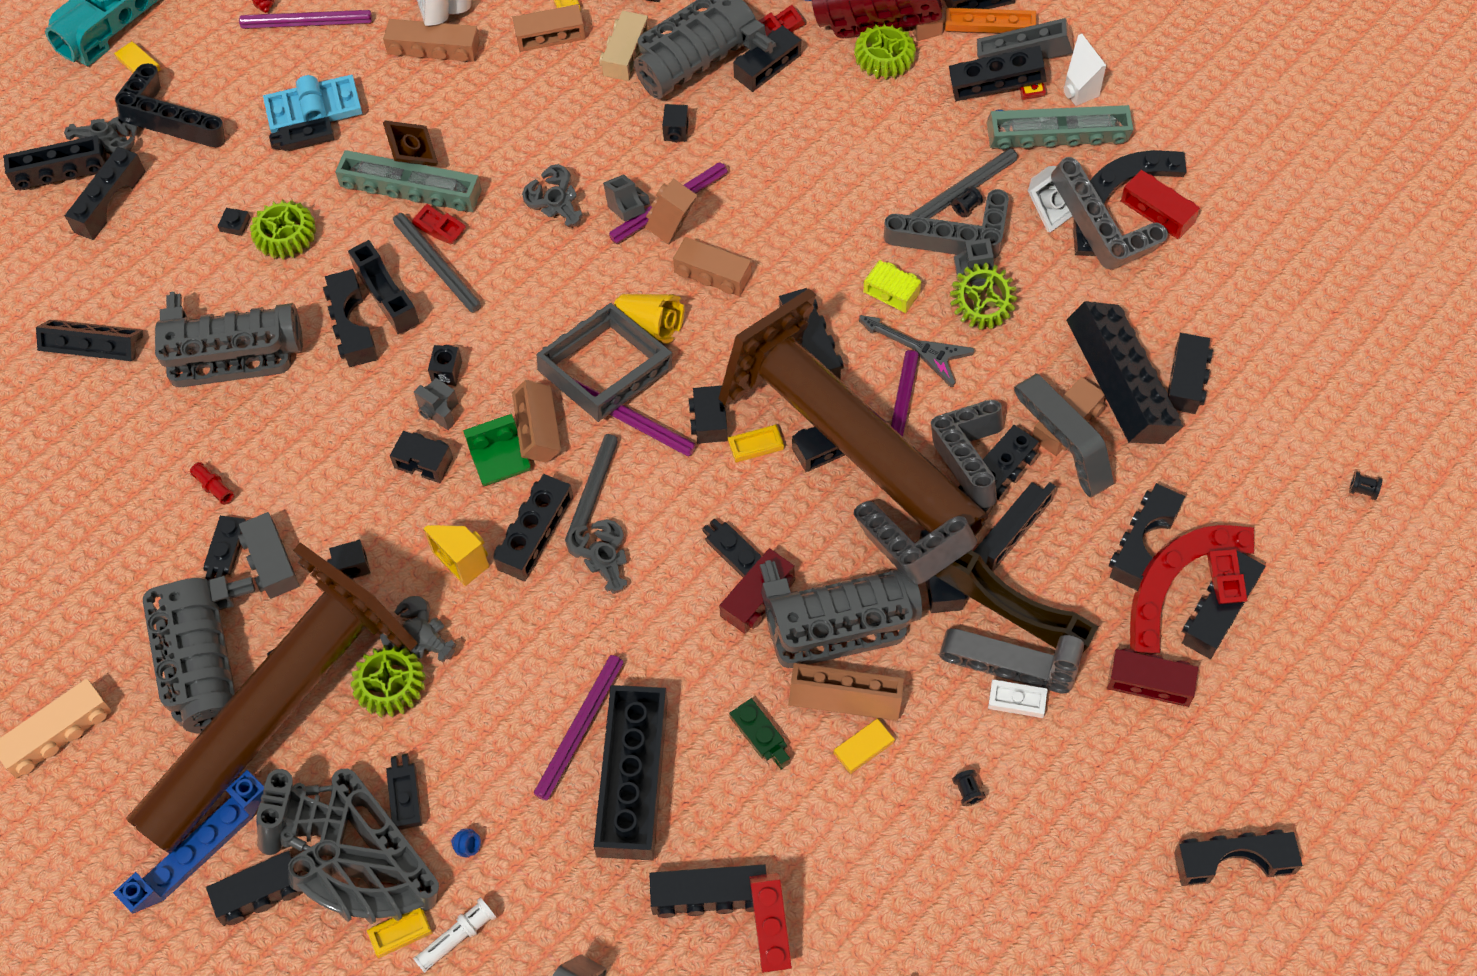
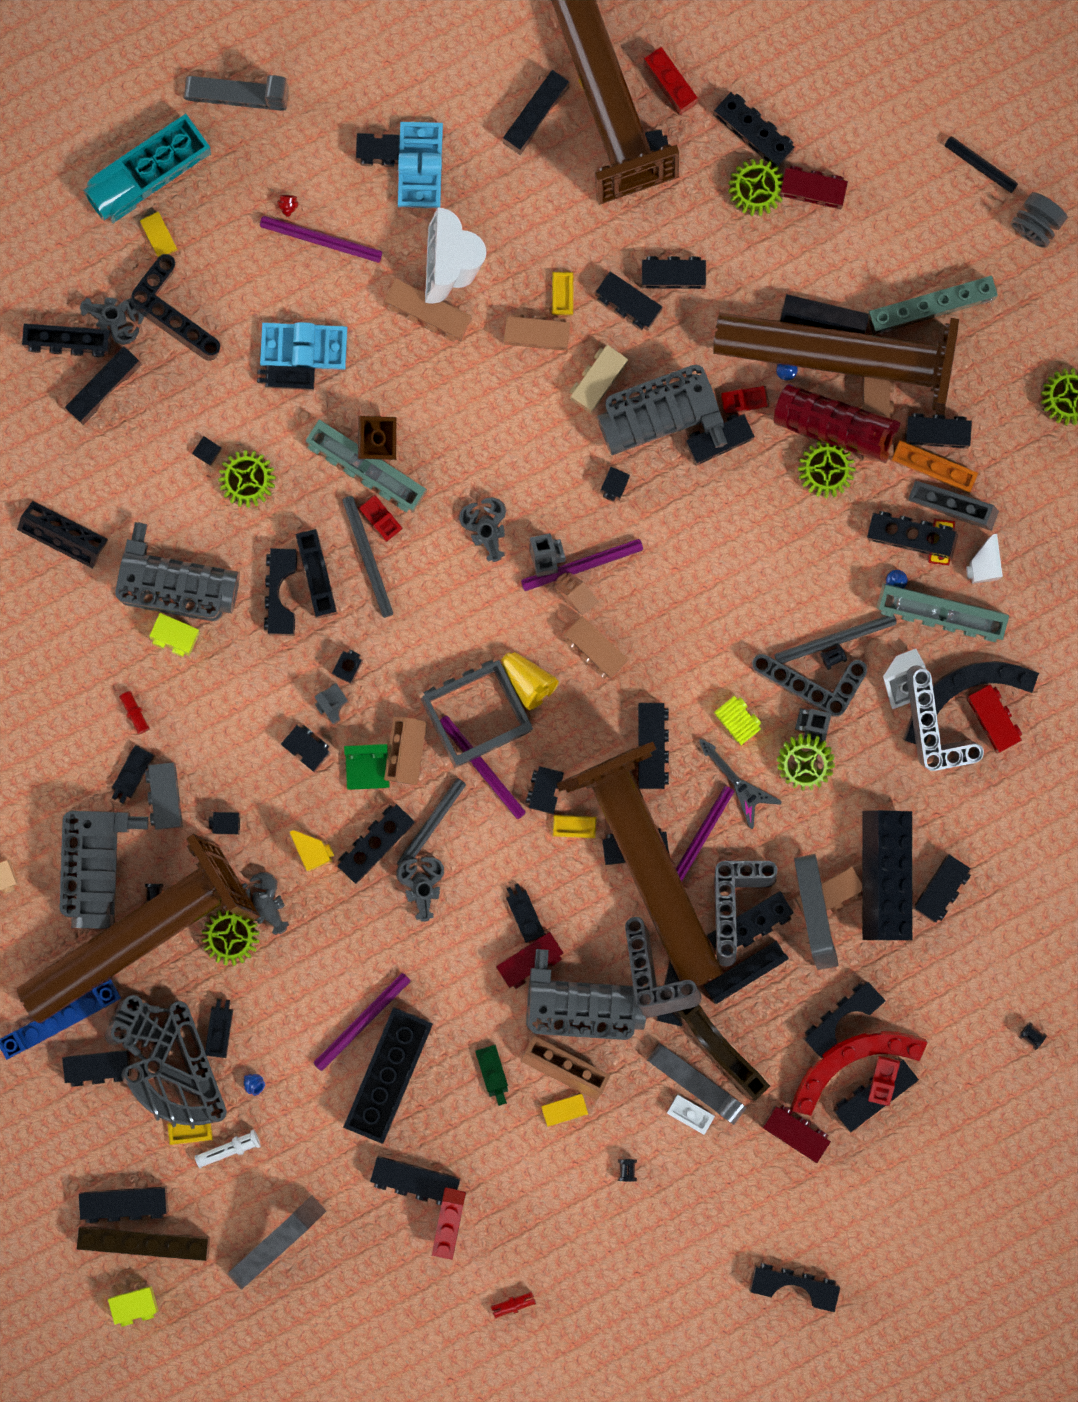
camera: 15 degrees right, 25 degrees up
none -> neon yellow brick [149,613,200,657]

